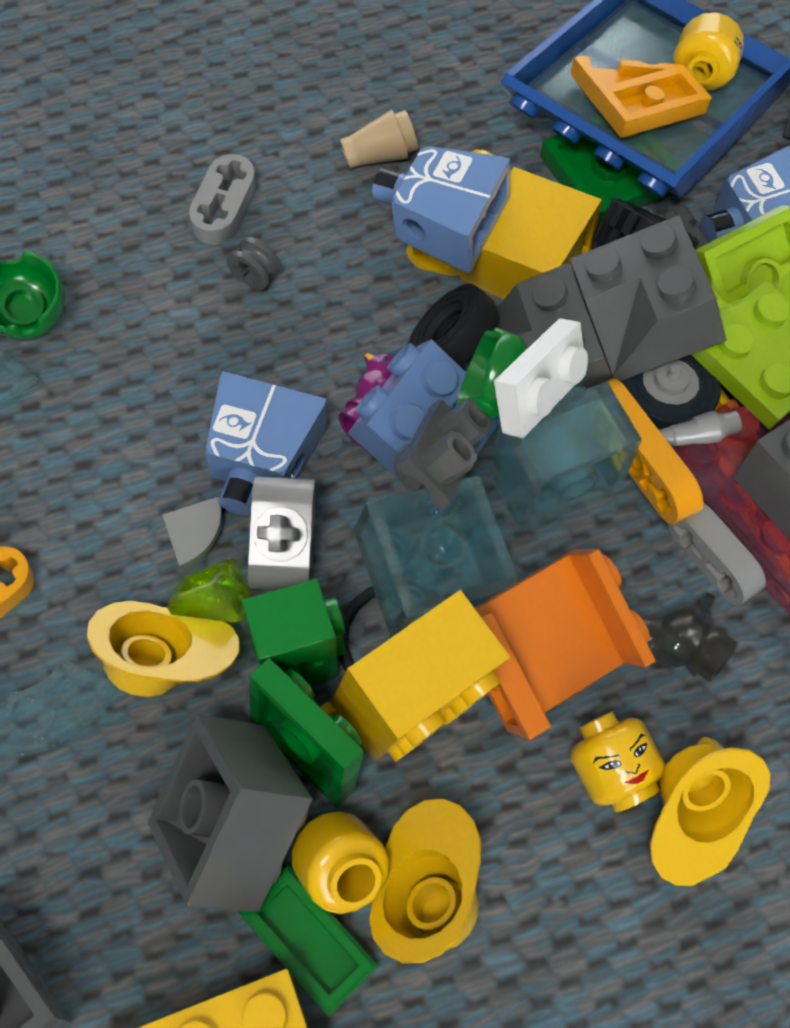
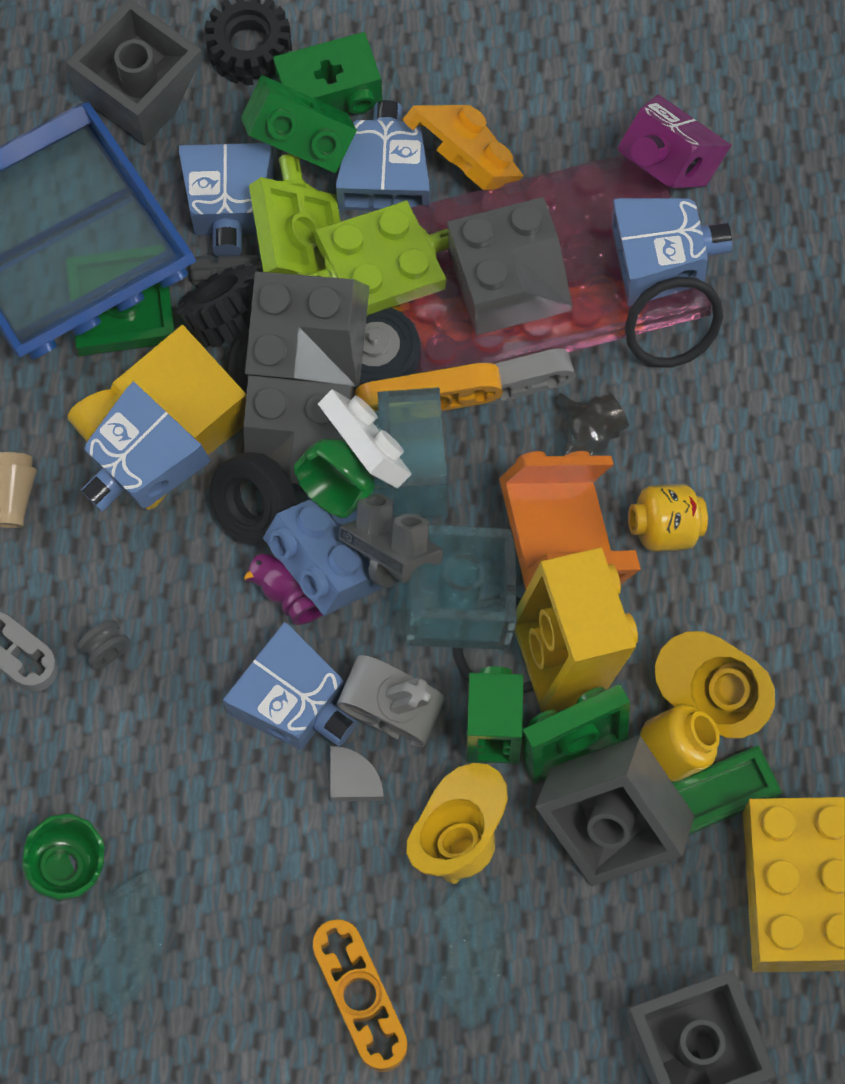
camera: 65 degrees left, 5 degrees up
clear neon green slope [167,559,252,622] -> none
light orange wing [570,56,712,138] -> none
yellow piece [650,737,770,886] -> none
light grey piece [659,411,742,446] -> none
yellow head [673,12,744,91] -> none

